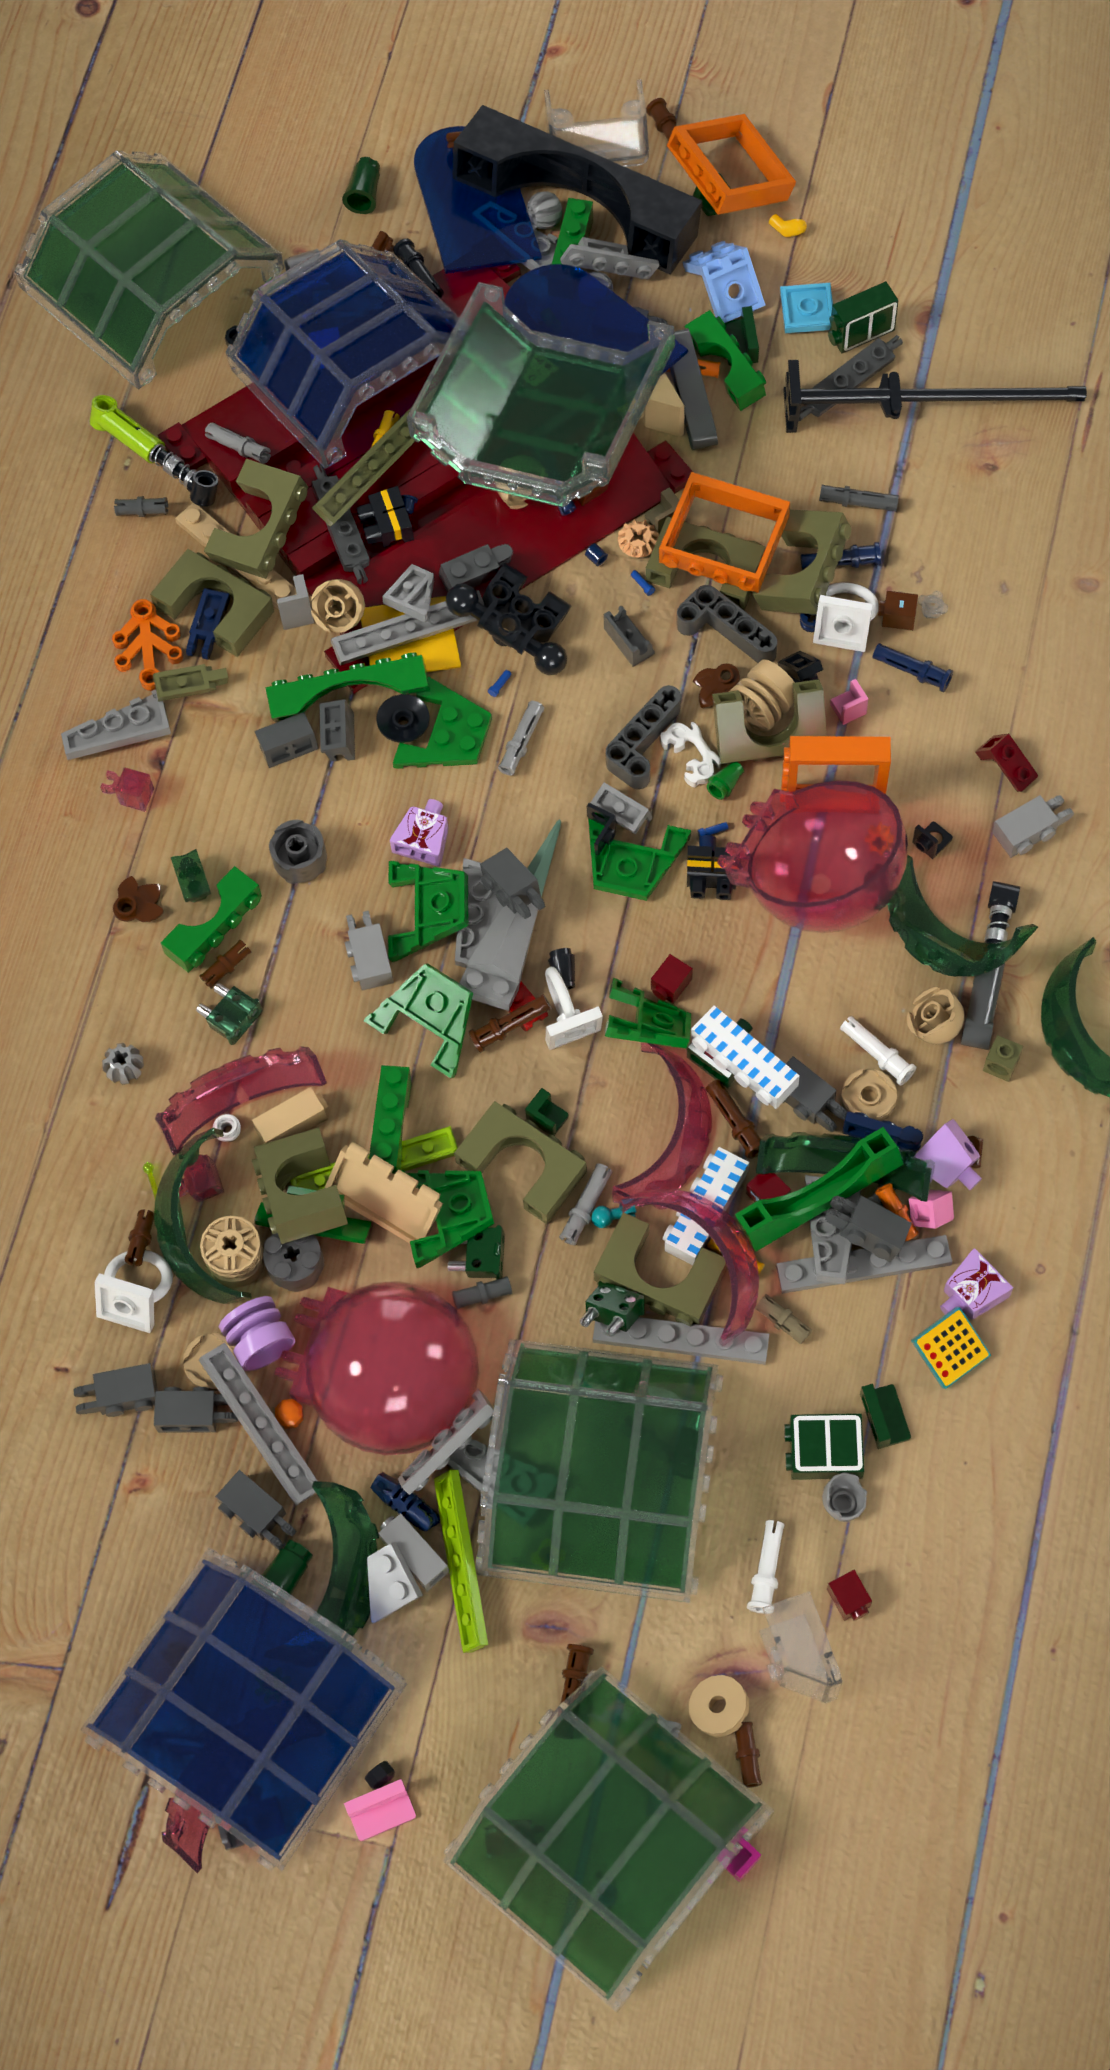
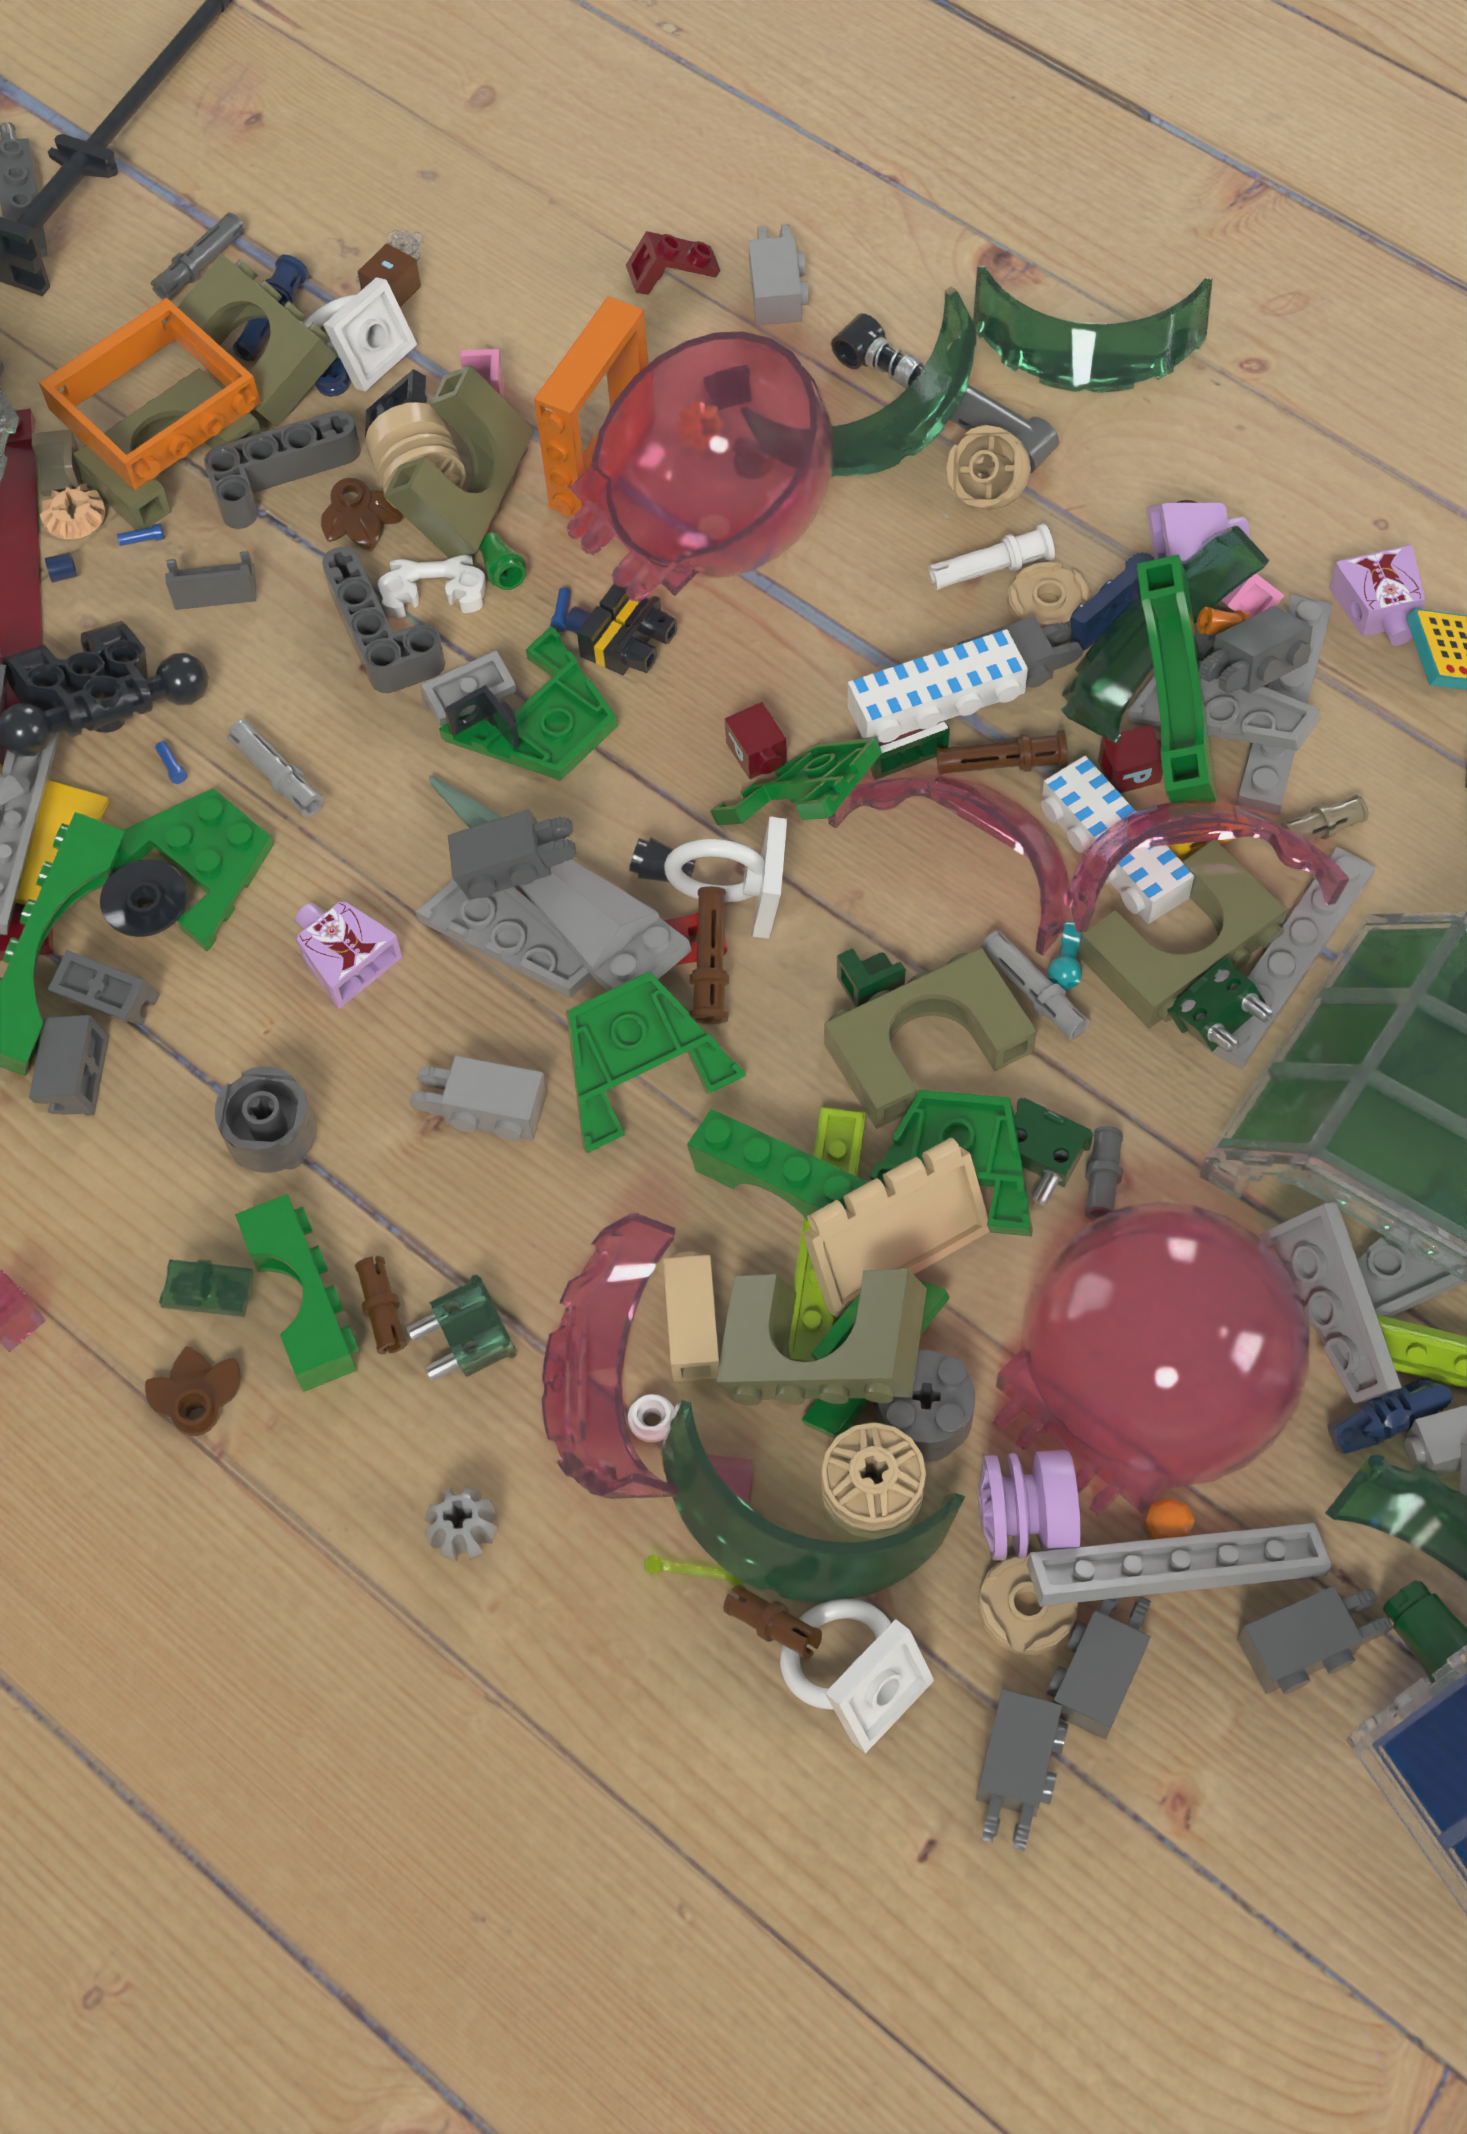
camera: 65 degrees left, 5 degrees down
green wing [388,861,469,962] -> none
dark blue pin [872,643,953,693] -> none
olive brick [983,1035,1023,1082] -> none

